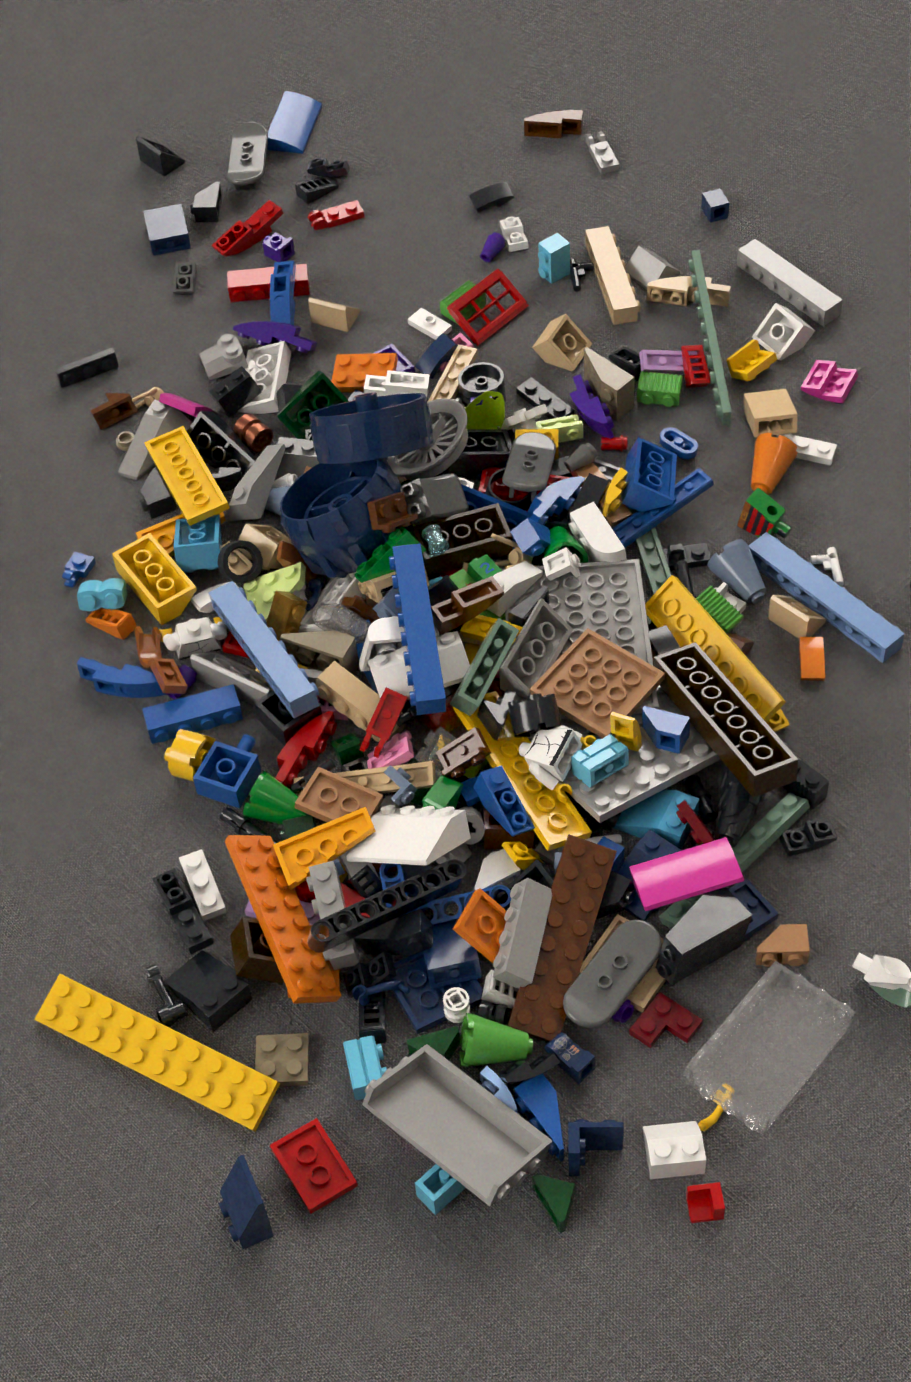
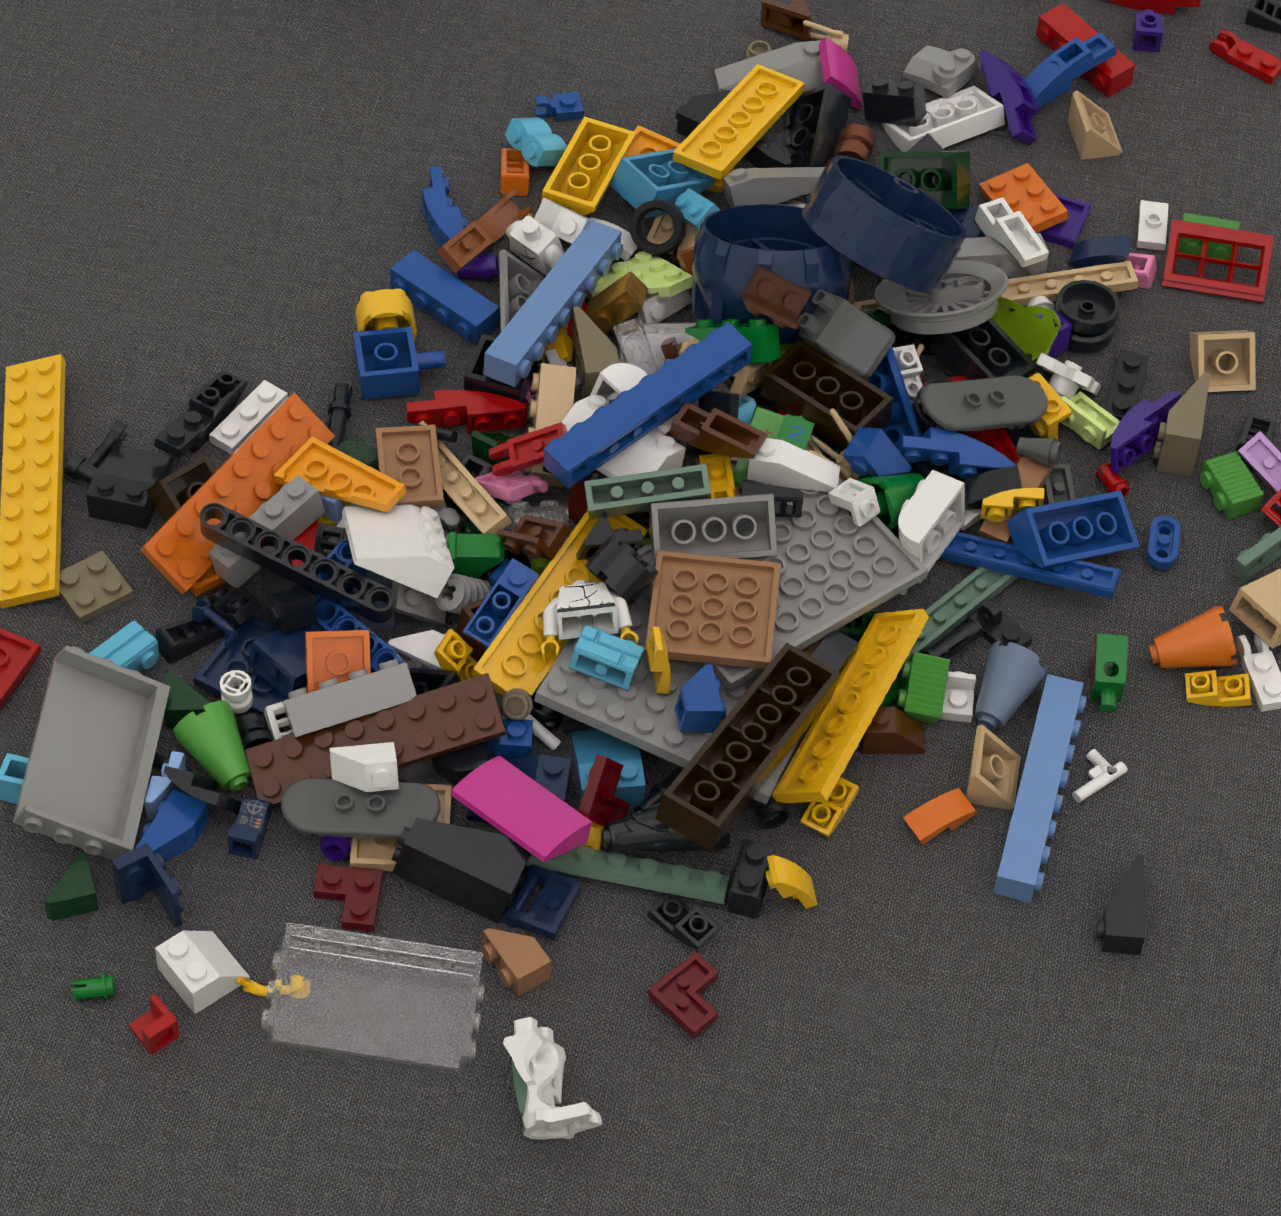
camera: 50 degrees right, 0 degrees up
green cone [243,771,313,828] -> none
dark blue piece [305,578,325,611] -> none
sand blue bracket [384,765,417,807] -> none
clear light blue bush [422,525,449,555] -> none
none -> green pin [72,973,115,1001]
none -> white slope [329,742,399,792]
none -> dark tan plate [501,688,533,720]
none -> white slope [534,198,591,244]
none -> dark red plate [648,951,719,1039]
none -> medium azure plate [674,188,720,230]
none -> yellow slope [765,855,818,909]
none -> yellow slope [1185,670,1252,707]

